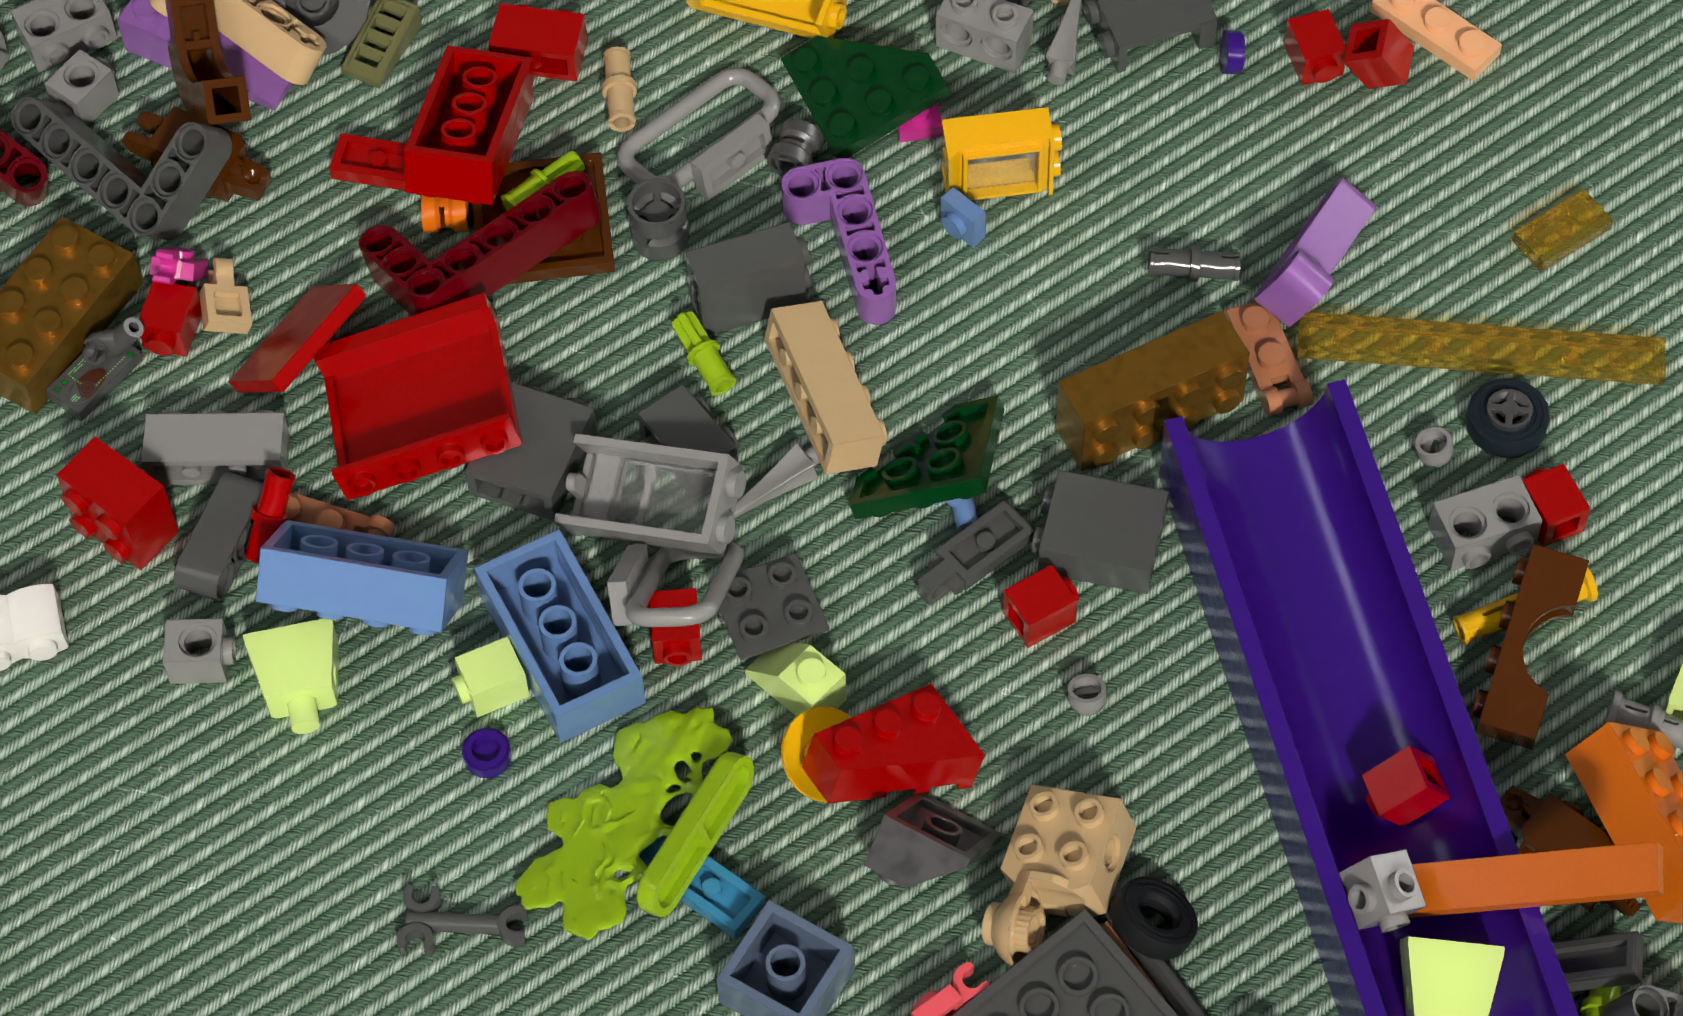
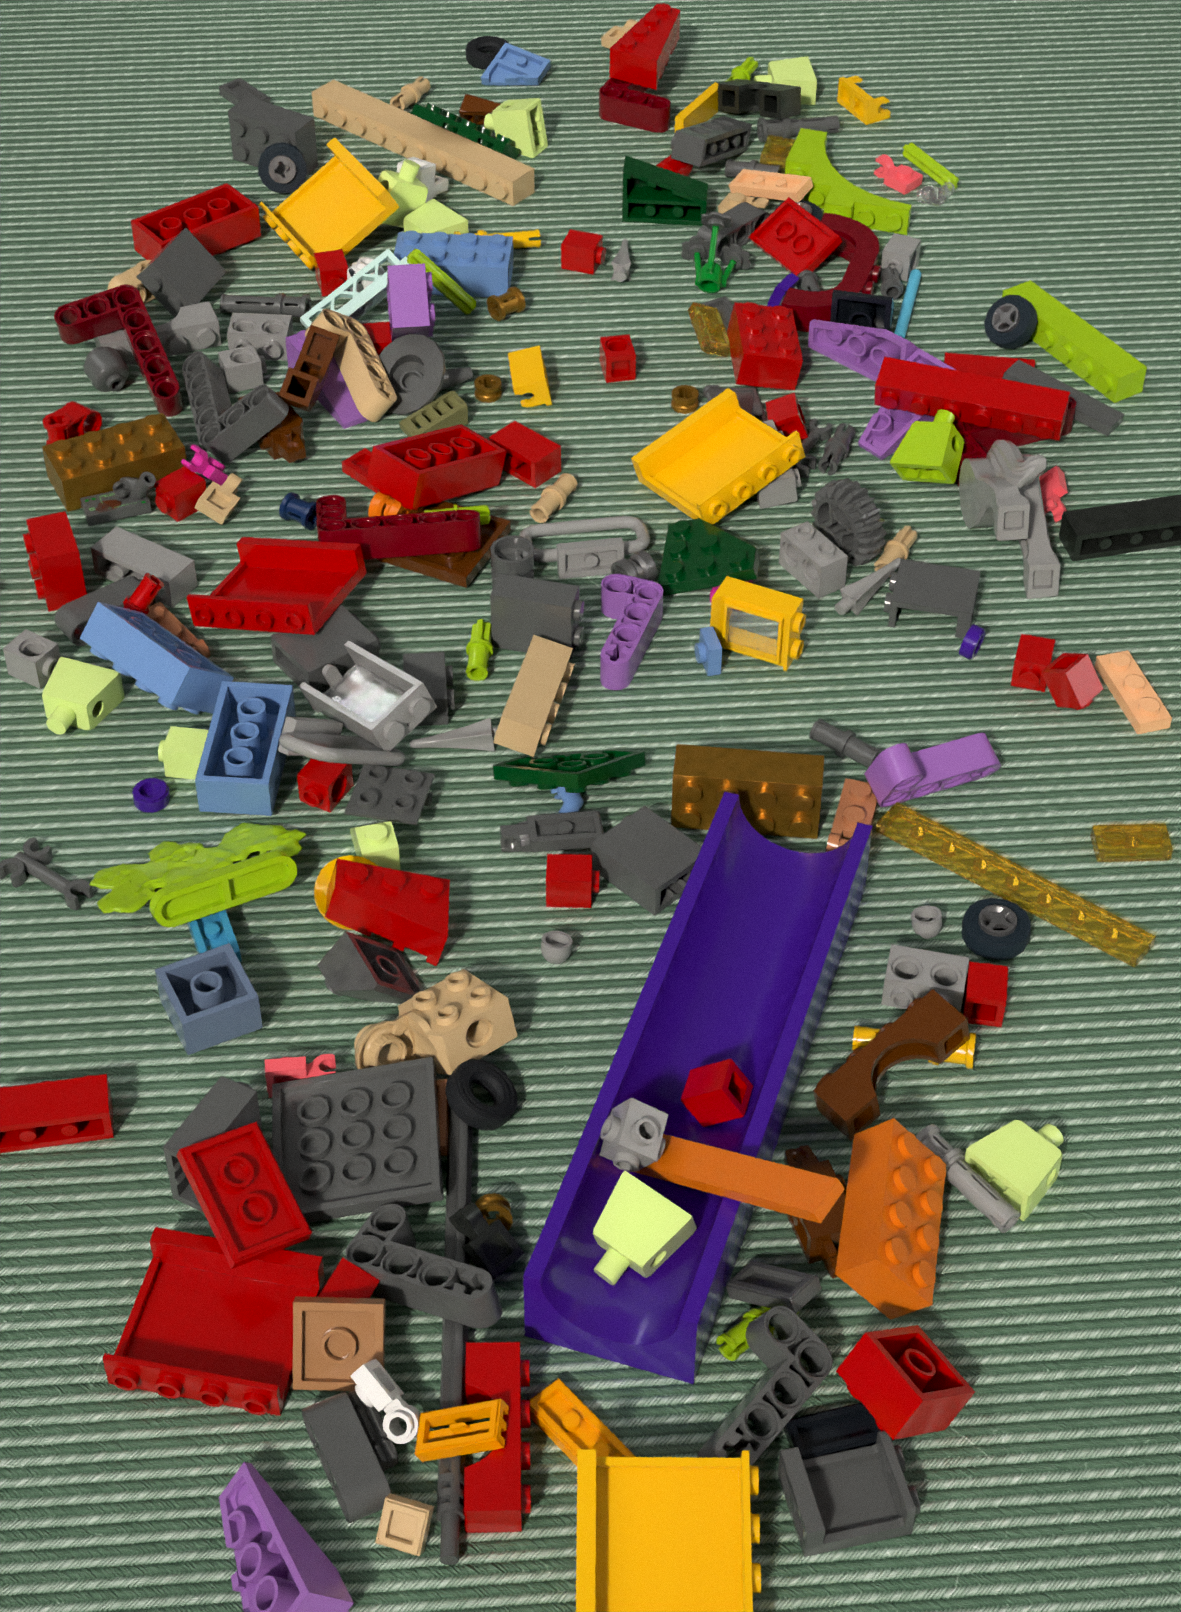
camera: 30 degrees right, 15 degrees down
red tile [228,284,366,393] -> none
none -> dark blue bush [279,492,317,530]

